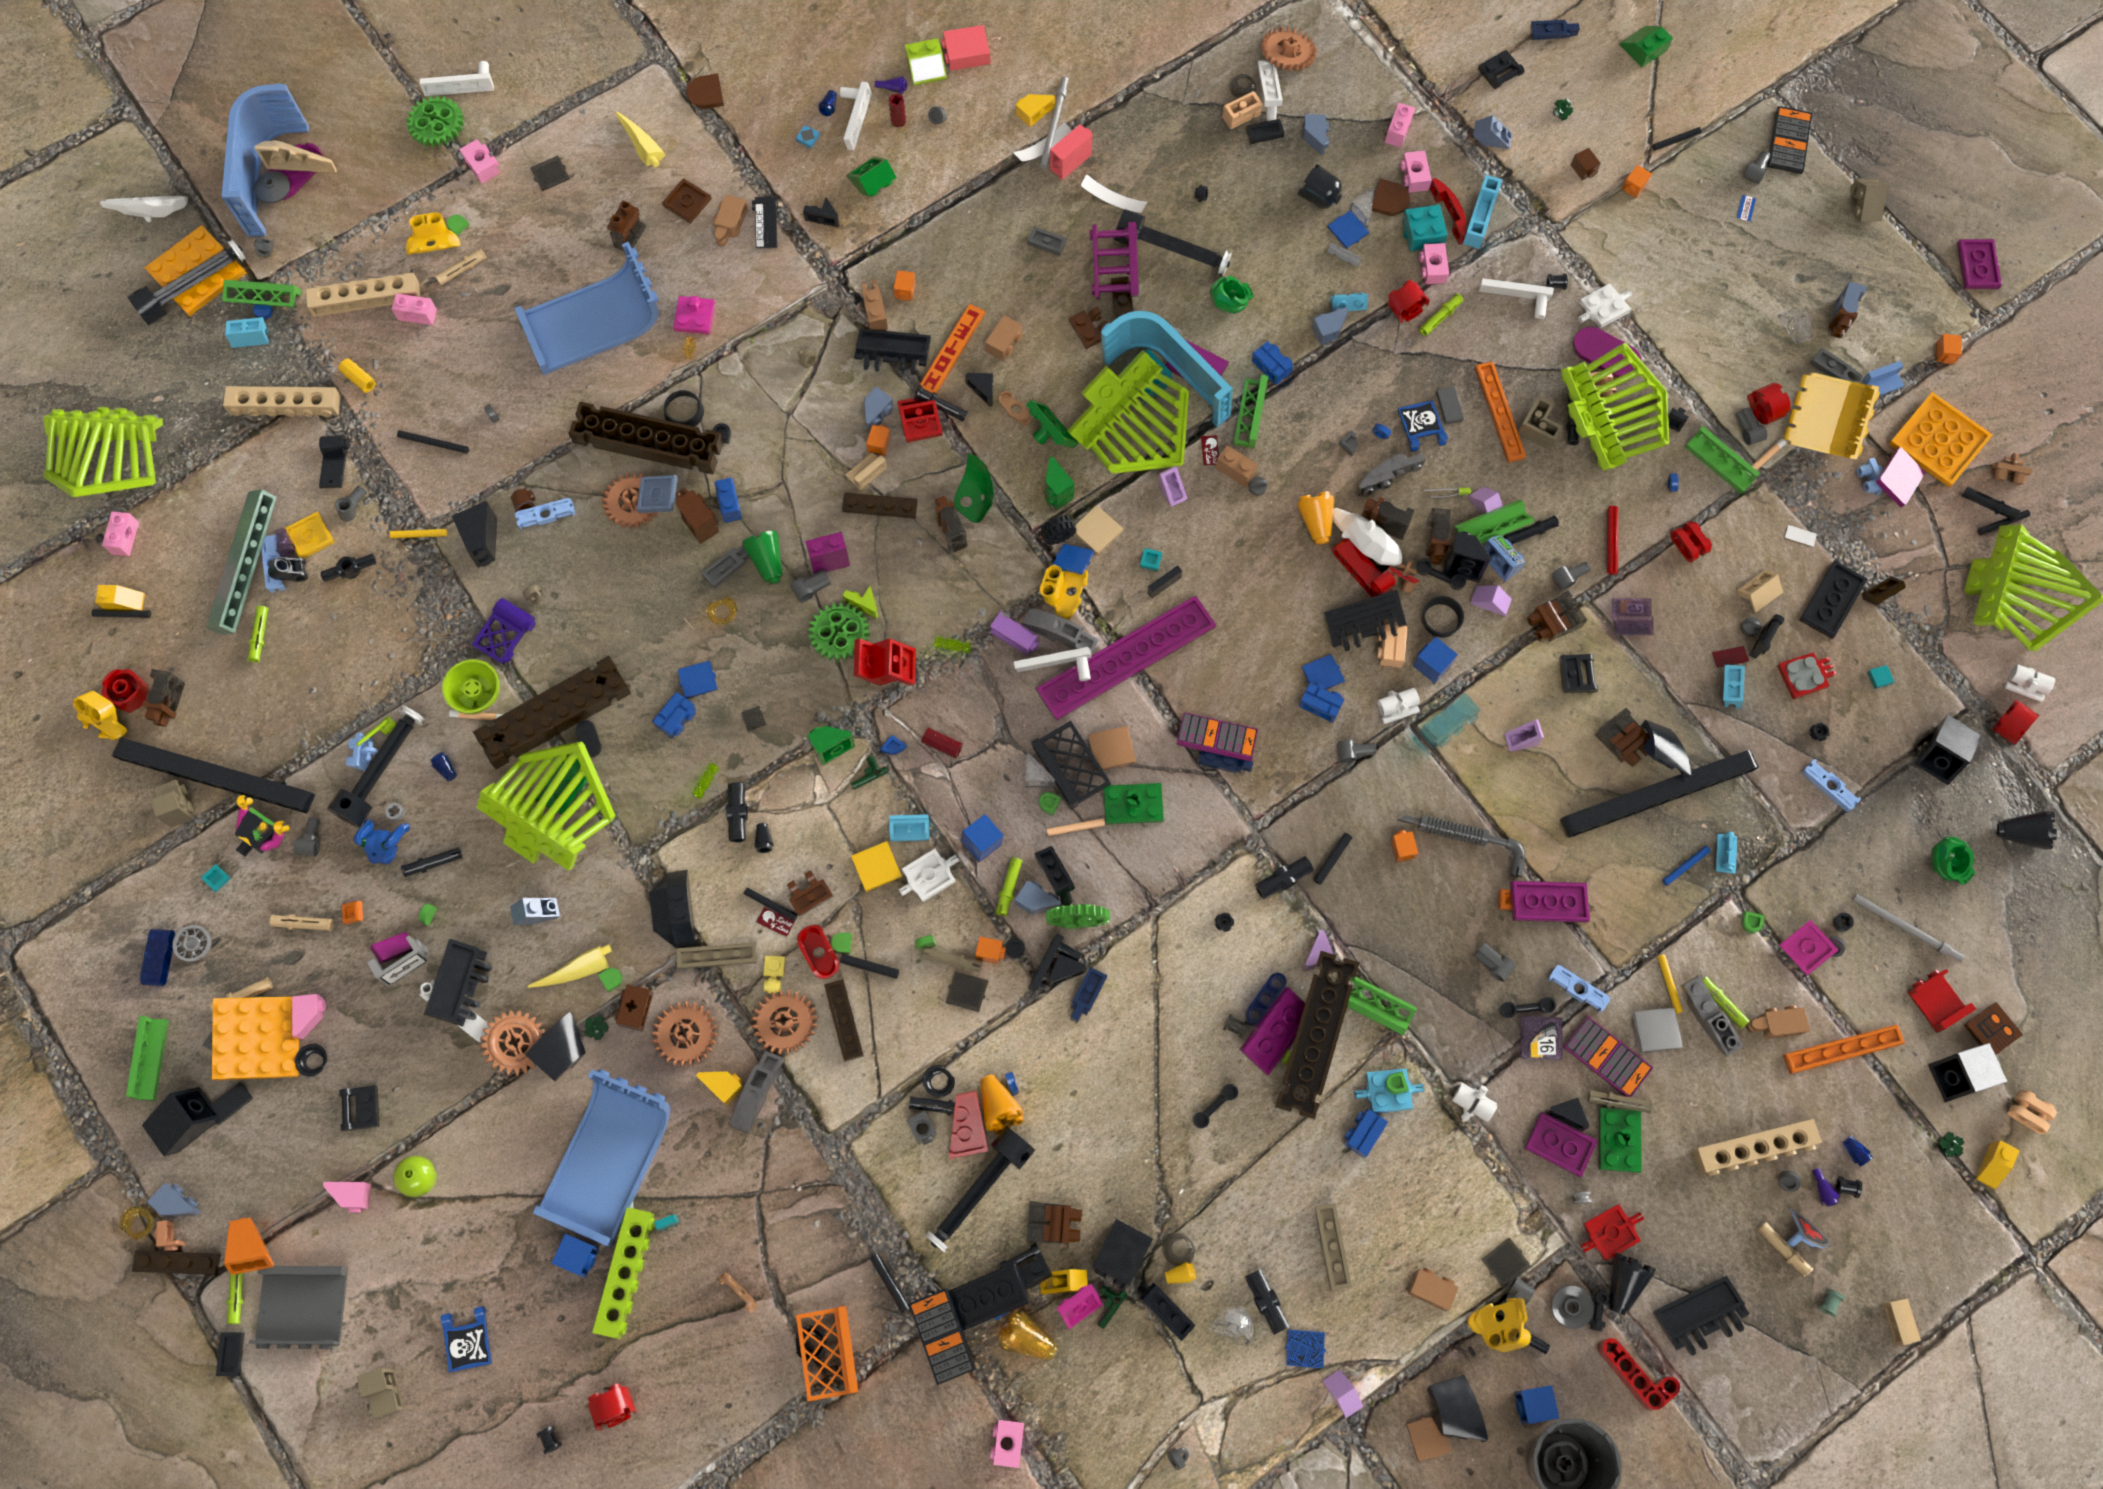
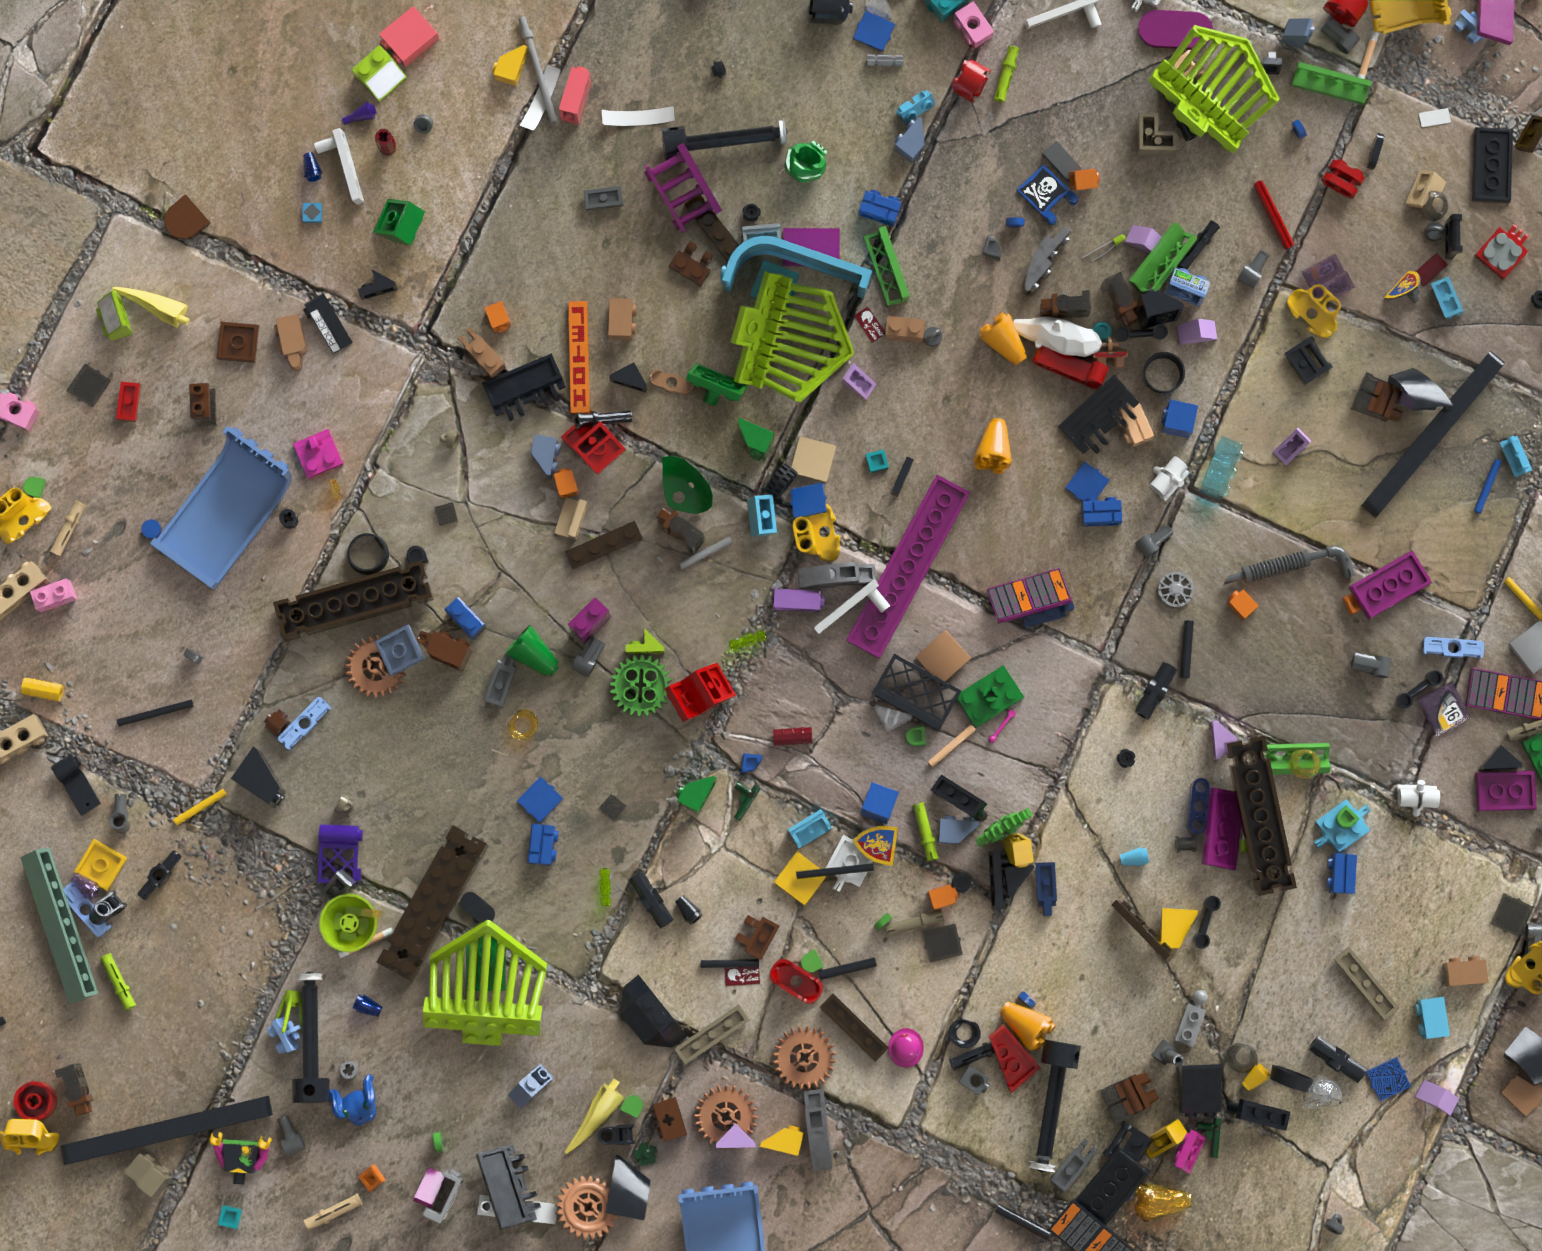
camera: 30 degrees left, 10 degrees up
black pin [401,847,463,878] -> none
light yellow plate [763,956,786,994] -> none
orange tile [1475,361,1526,463] -> none
hips [1526,590,1587,642] -> none
none -> lime slope [96,290,133,341]
none -> red plate [116,381,141,422]
none -> blue tile [141,519,162,539]
none -> black bush [279,509,299,529]
none -> dark grey slope [321,869,356,900]
none -> clear yellow tile [361,908,383,919]
none -> clear smoke tile [435,502,458,526]
none -> black piece [598,1124,635,1145]
none -> light grey bar [679,537,732,569]
none -> lavender slope [716,1123,756,1148]
none -> black plate [742,203,761,222]
none -> medium azure brick [747,495,777,537]
none -> black bar [796,863,874,879]
none -> shield [853,826,899,866]
none -> dark pink hat [888,1028,924,1068]
none -> light orange cone [973,418,1012,474]
none -> dark pink hinge [988,710,1016,743]
none -> yellow slope [1002,833,1034,868]
none -> dark grey hinge [1049,1139,1098,1193]
none -> orange brick [1069,169,1100,190]
none -> teal tile [1093,322,1112,342]
none -> dark brown plate [1112,900,1174,961]
none -> medium azure cone [1120,847,1149,866]
none -> dark grey pin [1152,1039,1184,1067]
none -> light grey wheel [1158,572,1194,608]
none -> yellow slope [1159,908,1198,949]
none -> light grey plate [1174,990,1208,1047]
none -> black tyre [1270,1065,1313,1092]
none -> sand blue slope [1280,18,1315,48]
none -> yellow piece [1287,284,1341,338]
none -> clear yellow piece [1289,749,1321,778]
none -> black tile [1366,133,1385,170]
none -> shield [1384,271,1421,303]
none -> medium azure brick [1415,997,1450,1039]
none -> clear smoke piece [1423,191,1448,221]

